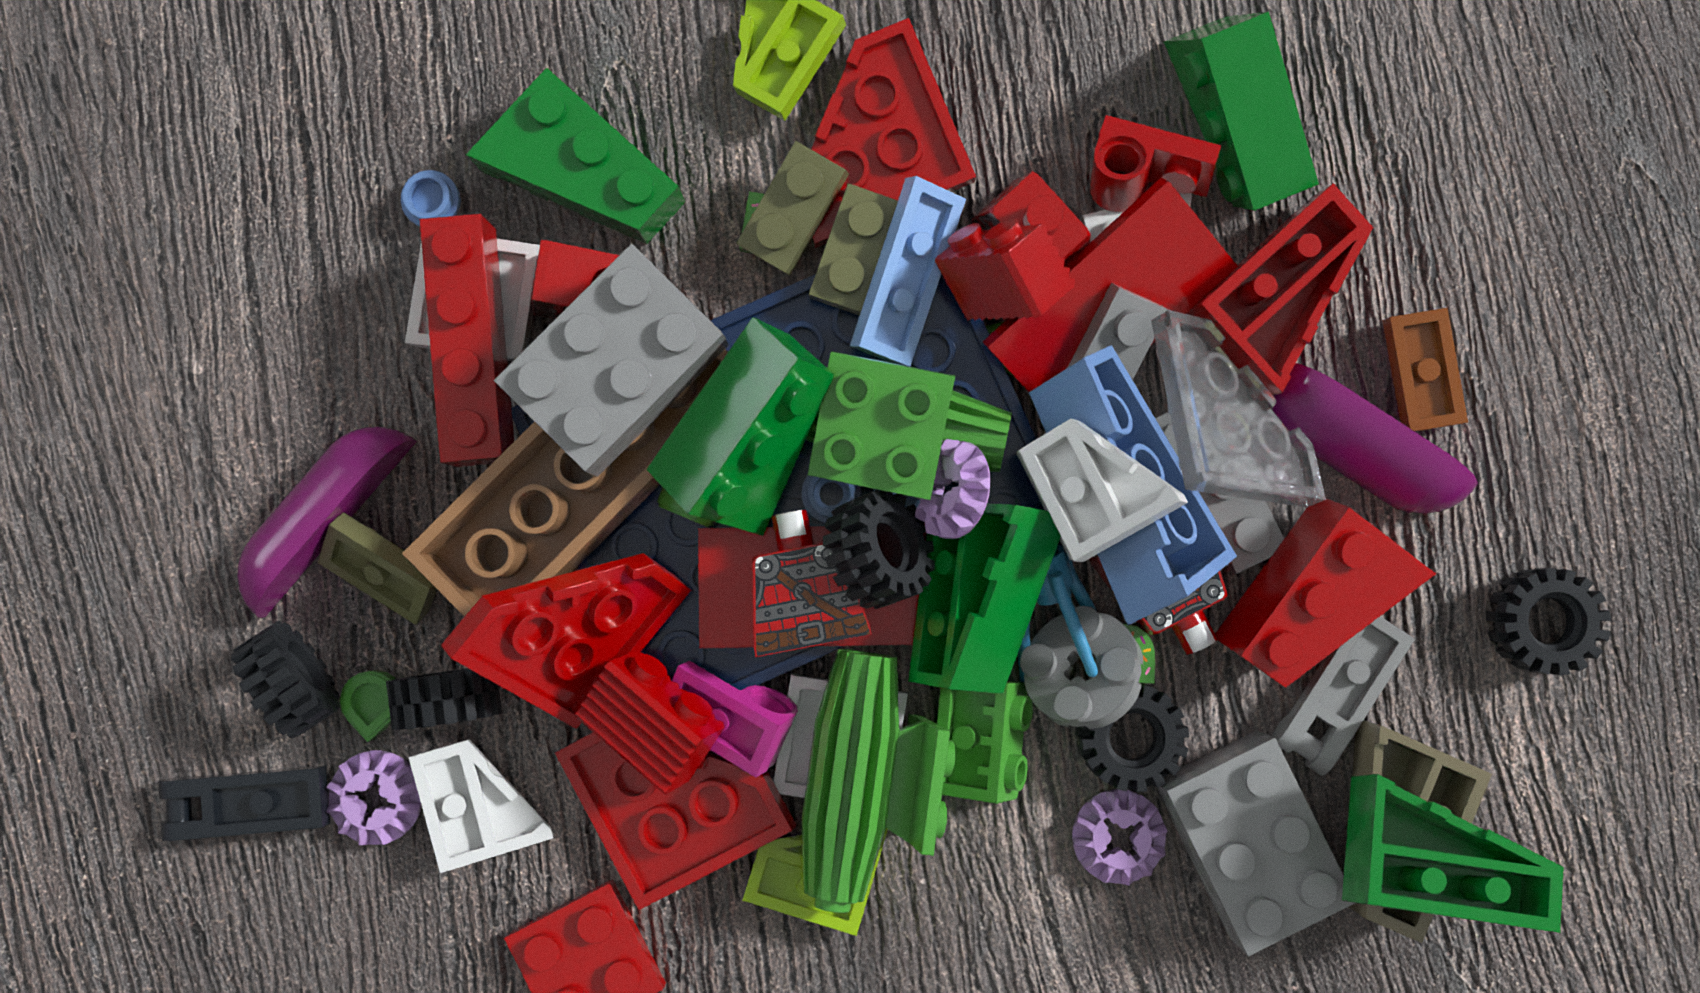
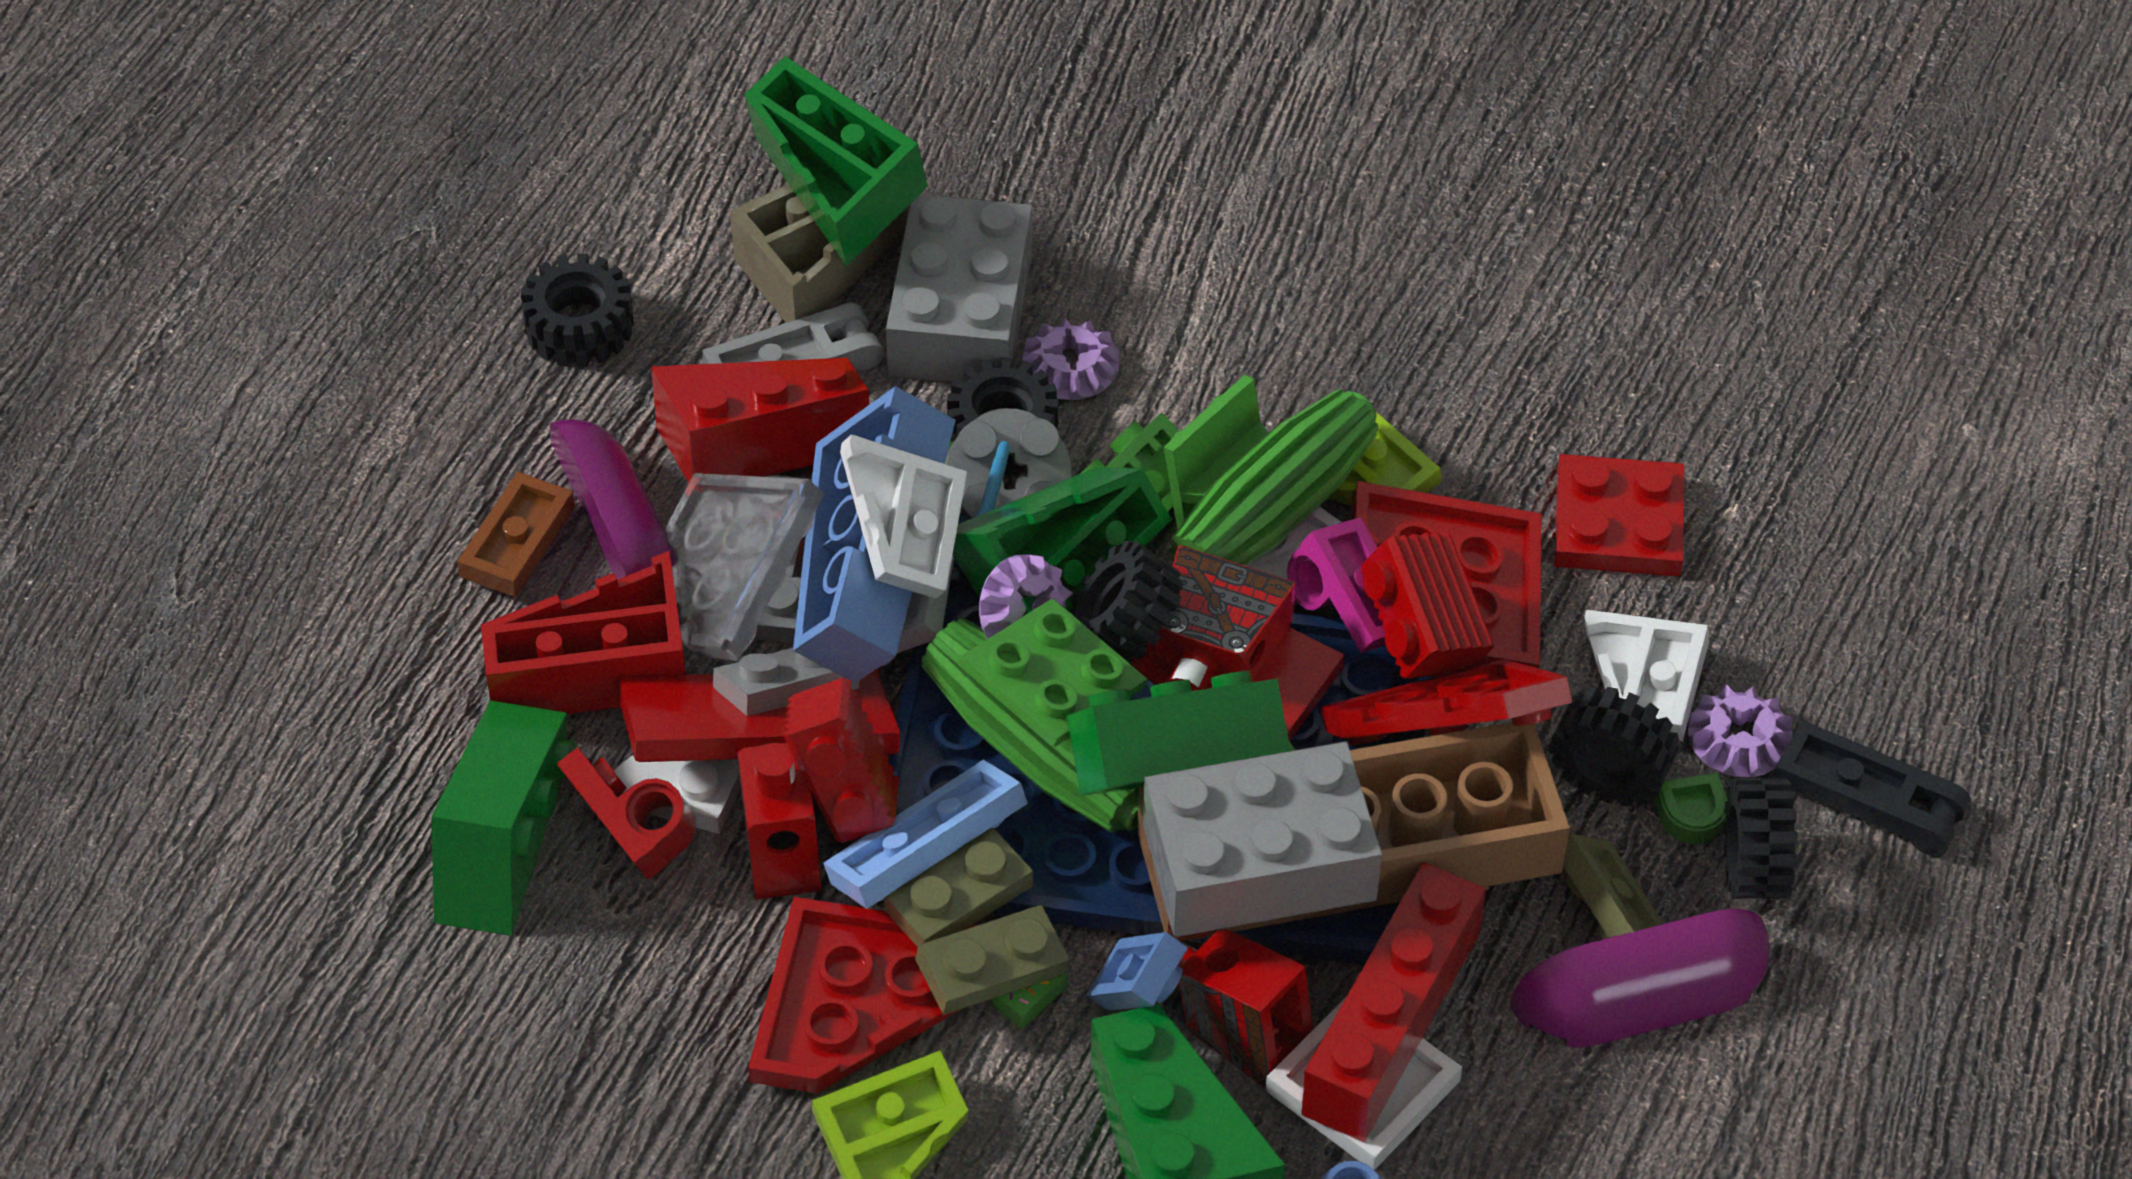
camera: 140 degrees left, 35 degrees down
none -> medium blue plate [1085,932,1188,1011]

